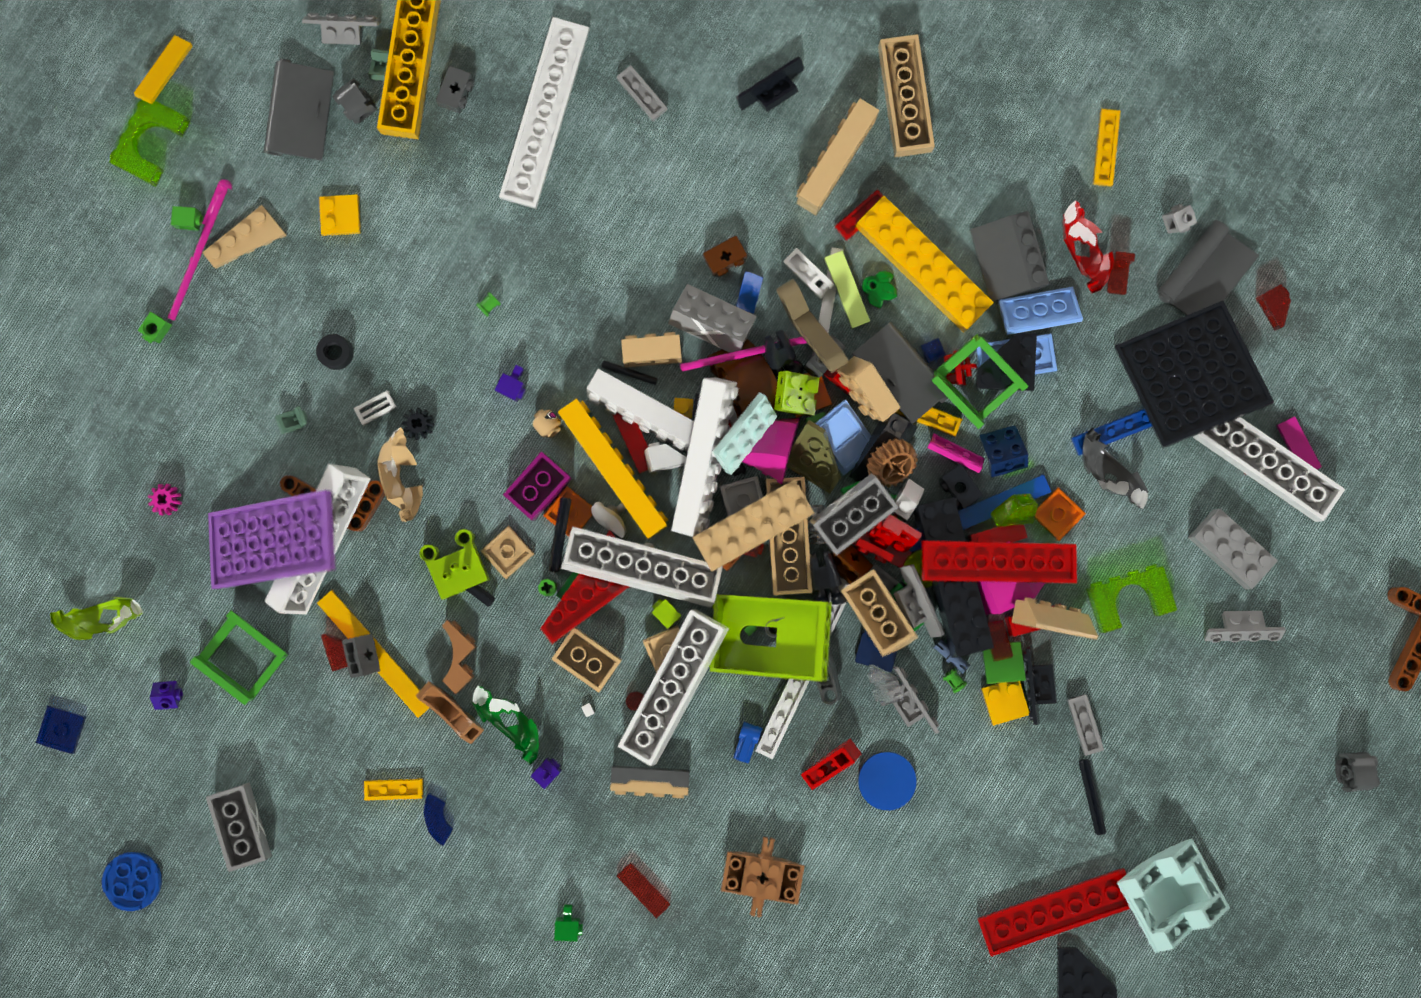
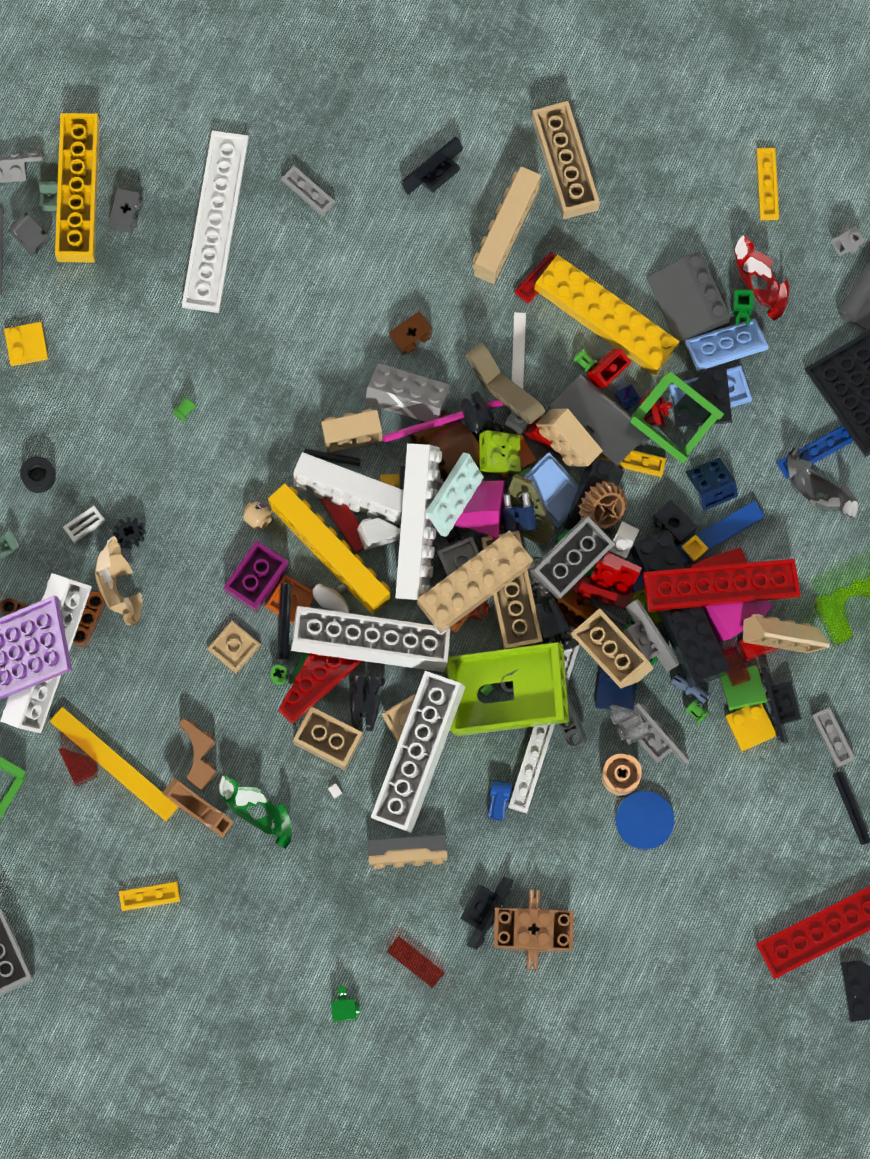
camera: 10 degrees left, 10 degrees down
dark grey brick [342,634,380,678] -> none
lime piece [419,529,495,607] -> none
clear blue tile [424,793,454,846] -> none
dark purple brick [495,365,526,402] -> none
dark purple brick [530,757,562,789] -> none
clear red tile [626,691,644,711] -> none
lime brick [652,599,682,629] -> none
blue slope [736,271,763,314] -> none
white plate [783,248,834,299] -> none
red slope [801,738,862,790] -> none
yellowish green tile [824,251,870,329] -> none
green plate [862,271,897,308] -> none
dark pink tile [927,433,985,473] -> none
clear neon green slope [991,493,1038,526] -> none
orange tile [1031,487,1086,541] -> none
clear red bracket [1107,251,1135,295] -> none
none -> black piece [349,676,386,731]
none -> black bracket [460,877,514,950]
none -> dark blue piece [501,492,537,532]
none -> bright green bush [573,349,598,373]
none -> red brick [586,348,631,388]
none -> light nougat brick [601,754,642,796]
none -> yellow plate [681,535,709,562]
none -> green brick [732,290,753,325]

